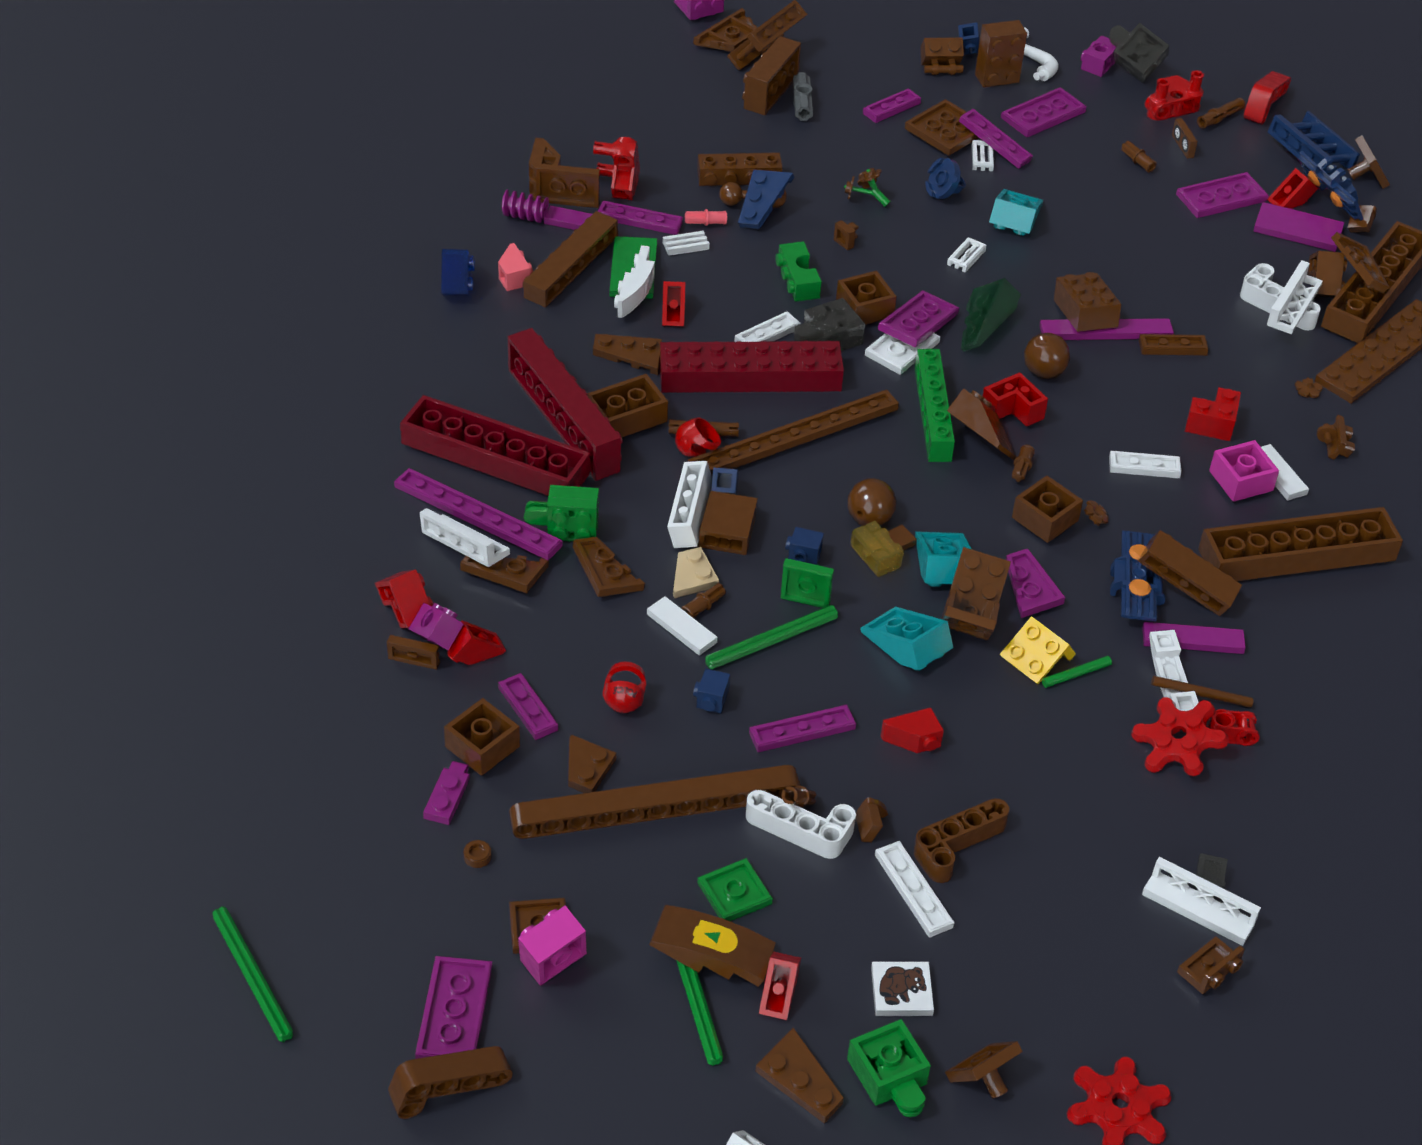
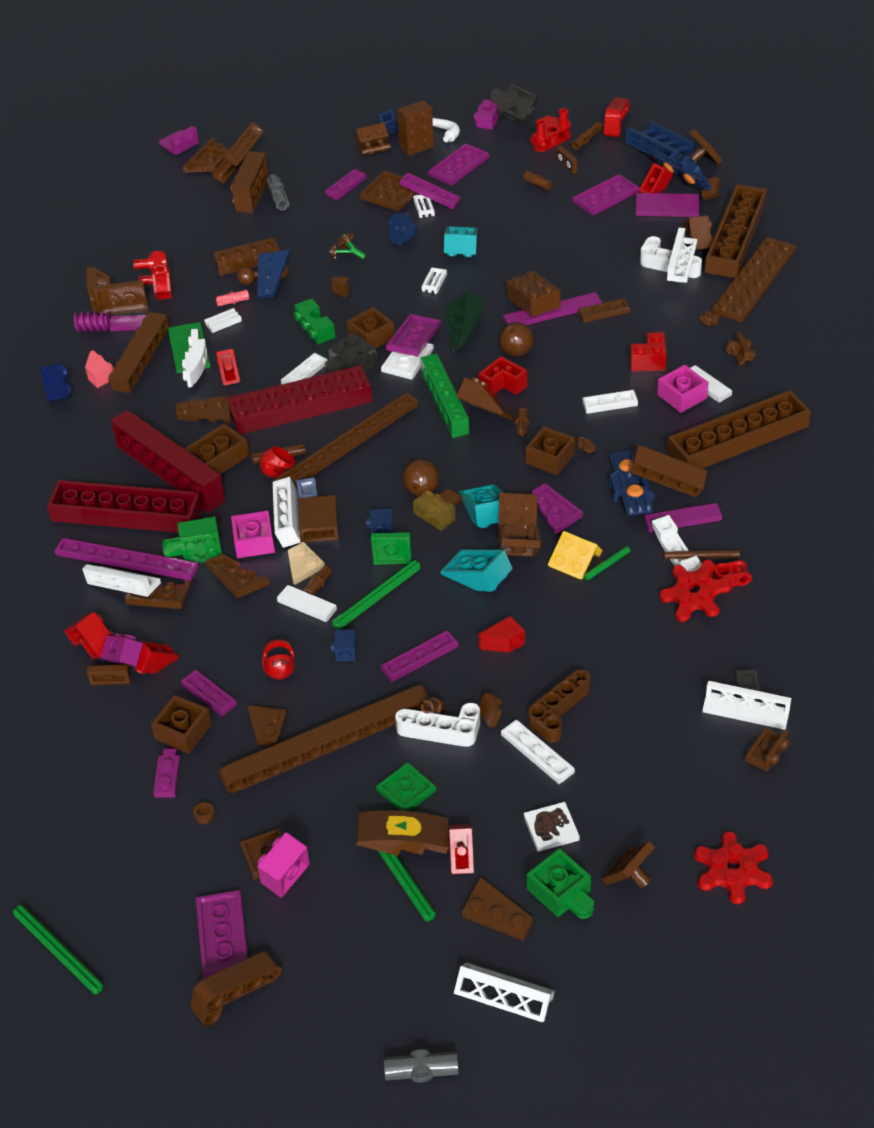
camera: 10 degrees left, 0 degrees up
magenta tile [598,201,683,235] -> none
reddish brown wing [1331,232,1389,293] -> none
none -> dark pink brick [231,511,275,558]

